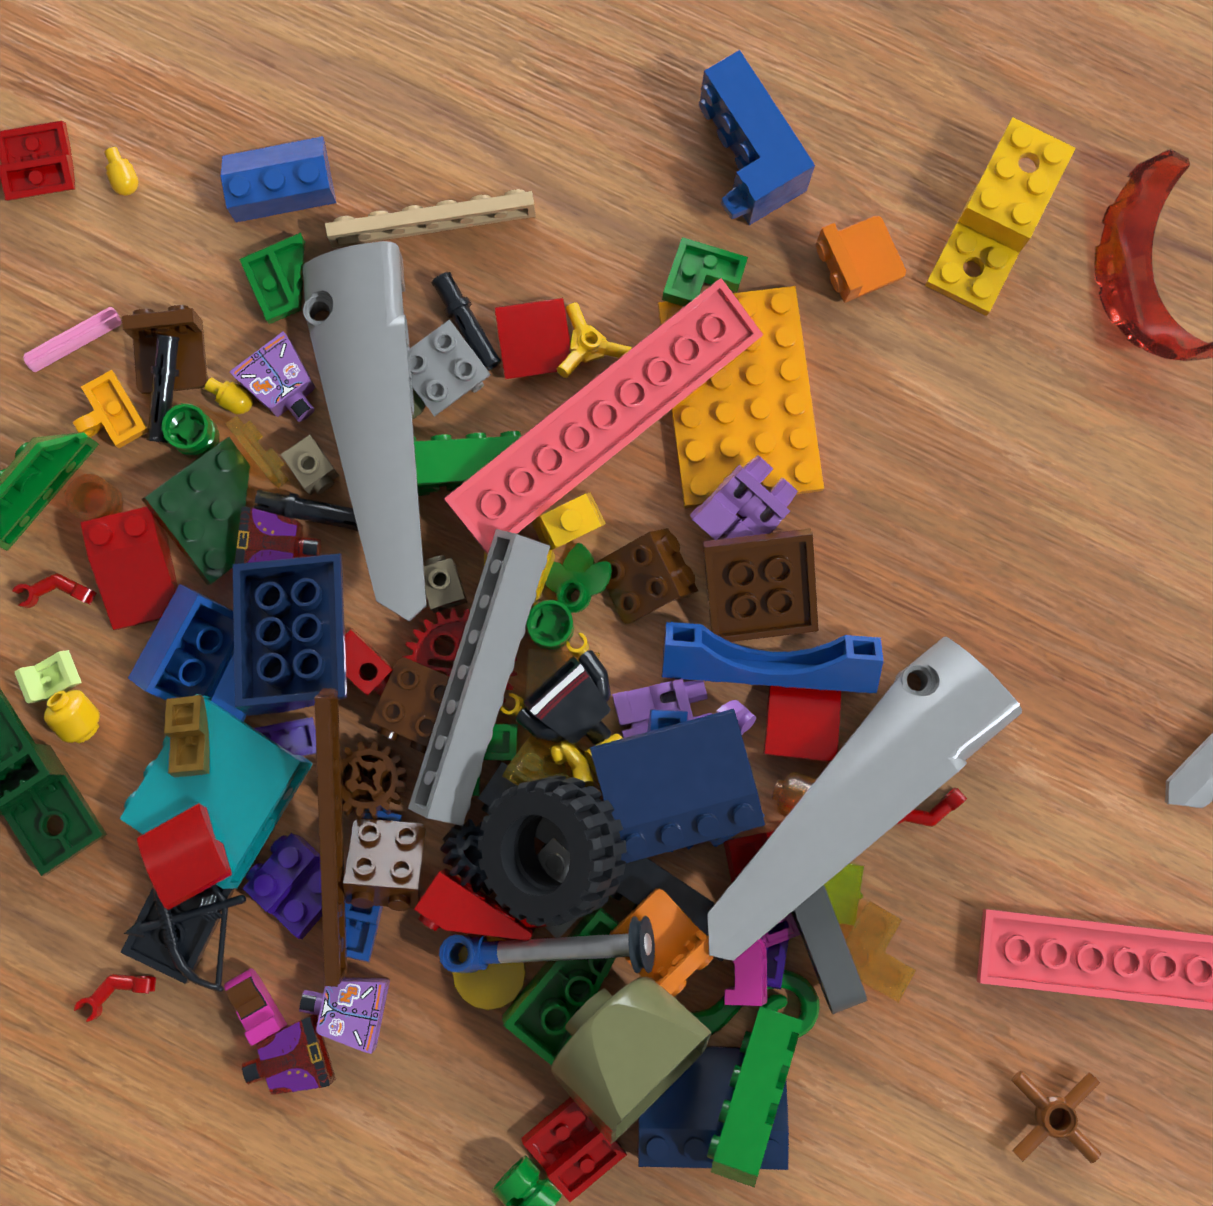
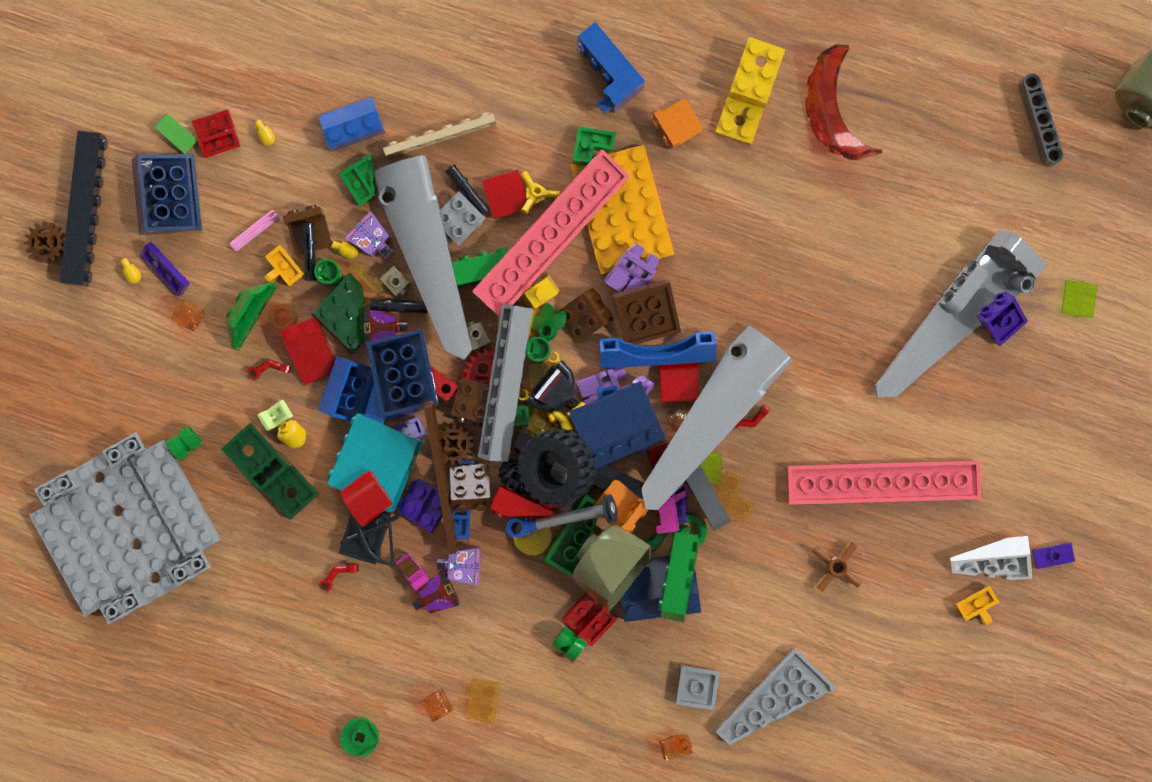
camera: 10 degrees left, 5 degrees up
pearl gold slope [164,695,210,778] -> none

